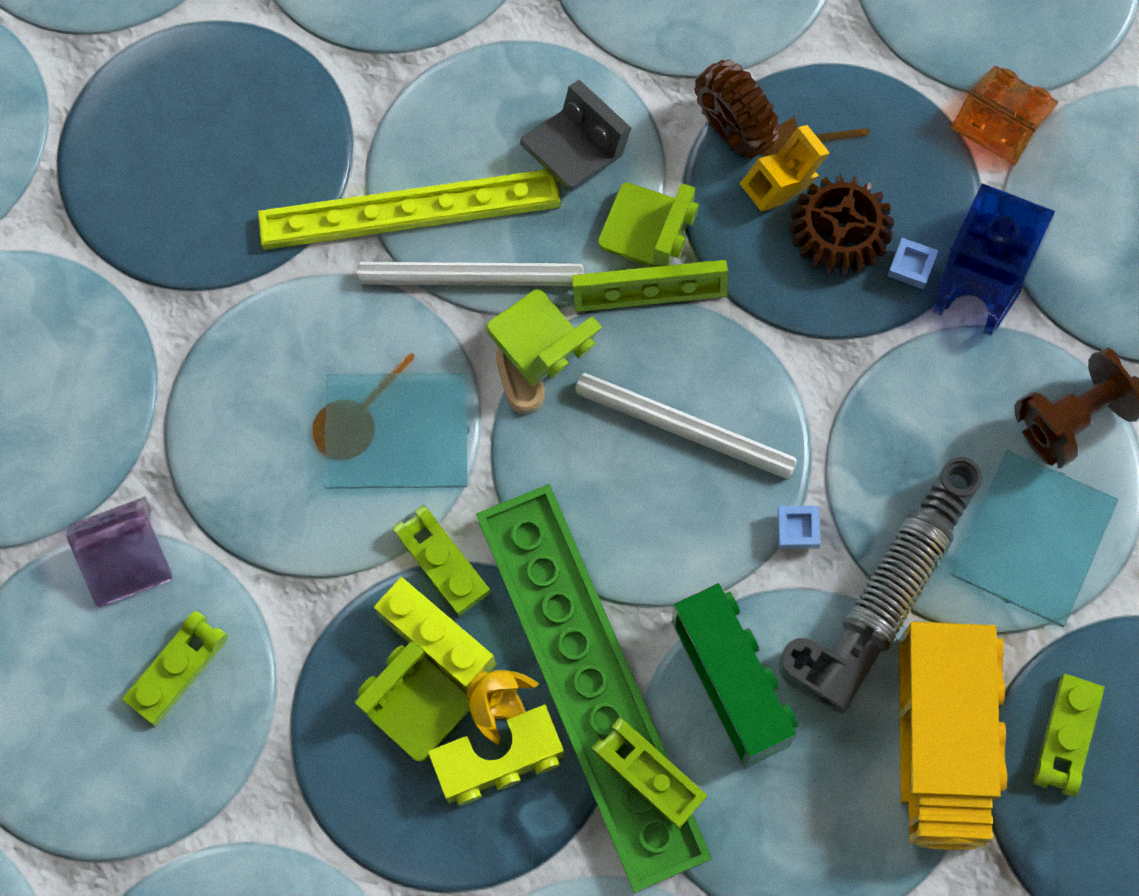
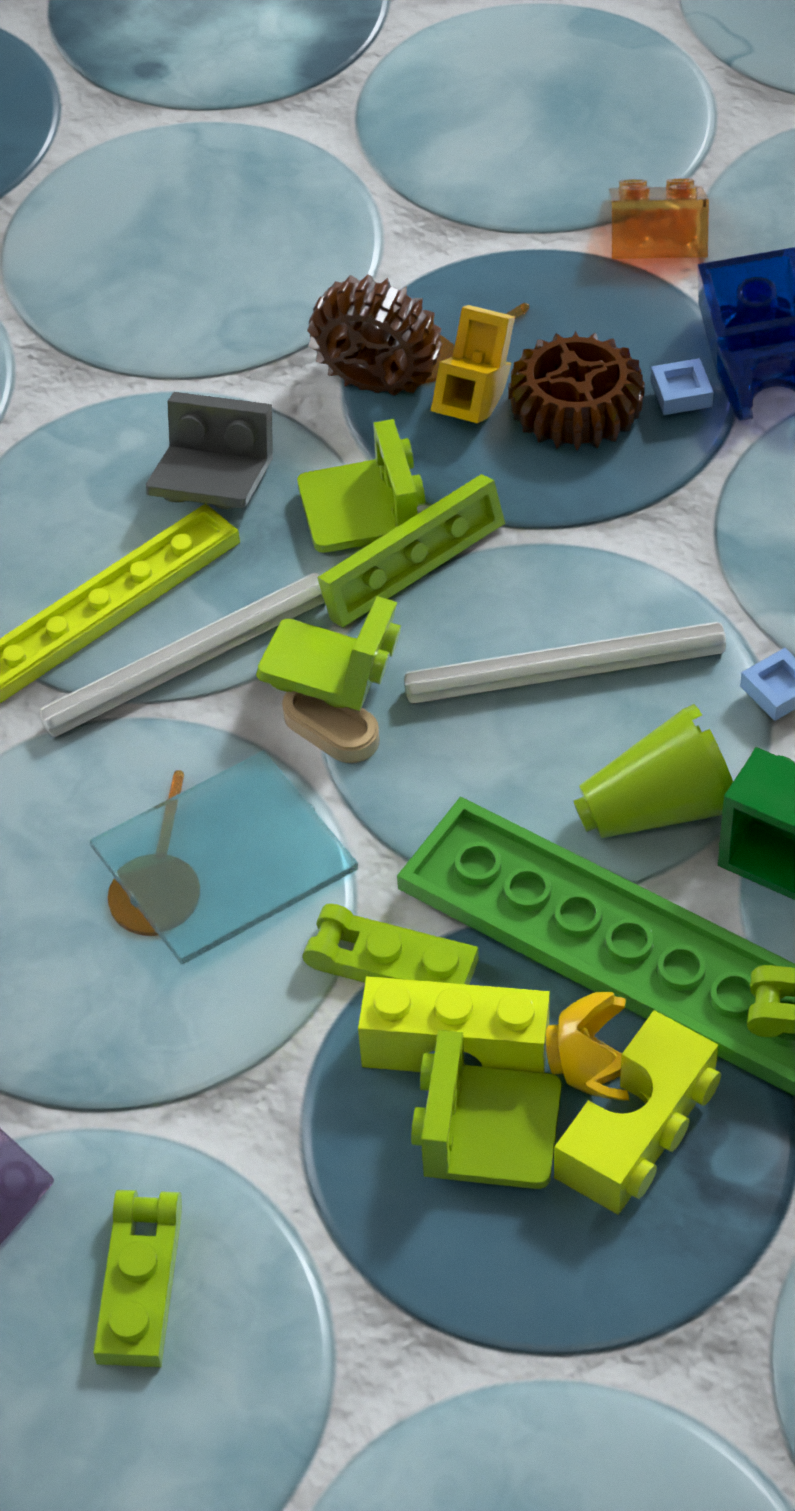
camera: 35 degrees left, 20 degrees down
none -> lime cone [573,704,733,838]

